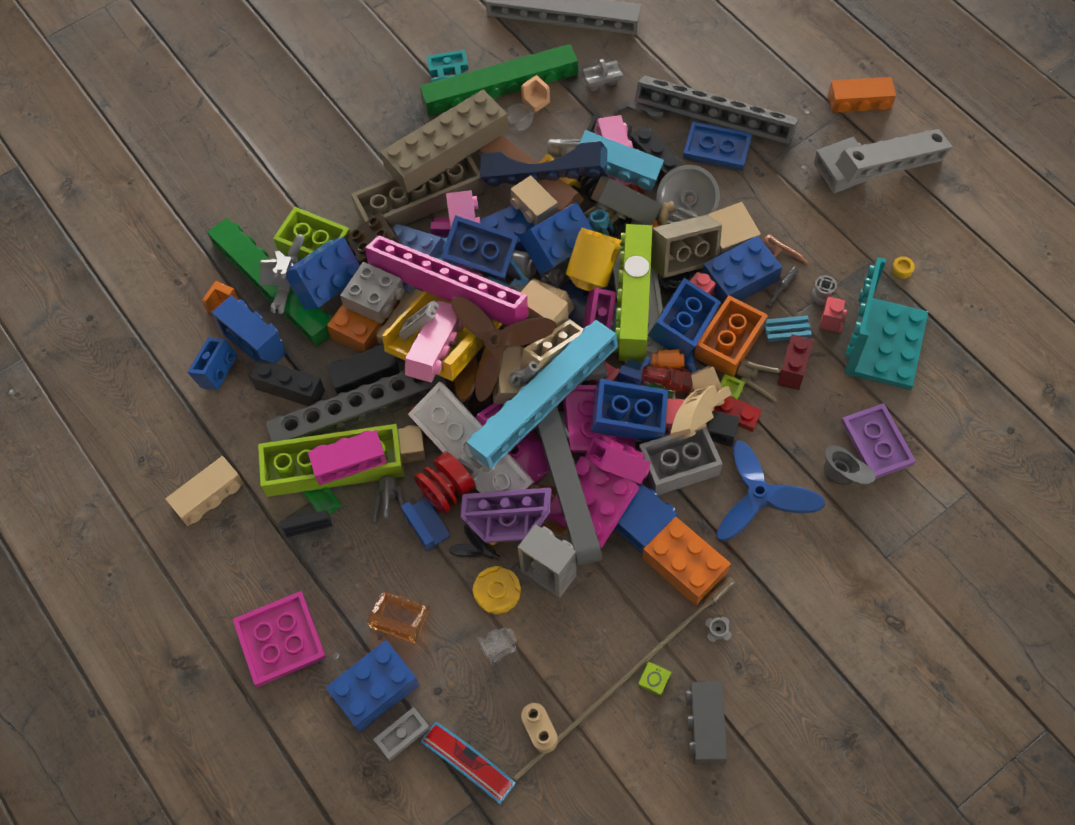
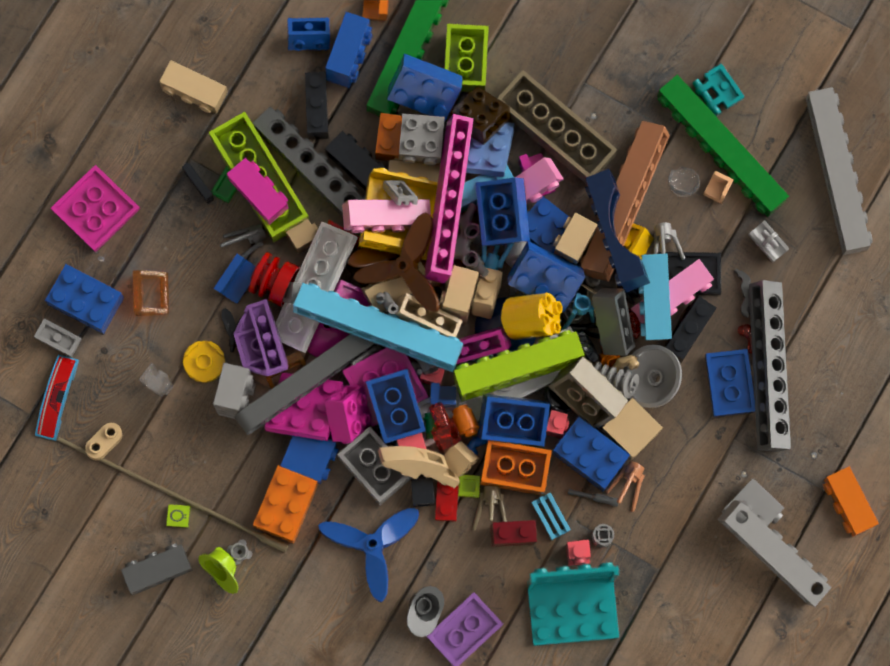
camera: 60 degrees right, 15 degrees up
light grey piece [259,234,304,314] -> none
dark tan brick [380,90,510,193] -> none
white sticker [624,256,649,277] -> none
yellow tile [891,257,915,279] -> none
none -> lime piece [198,547,238,594]
none -> clear red arm [738,324,752,354]

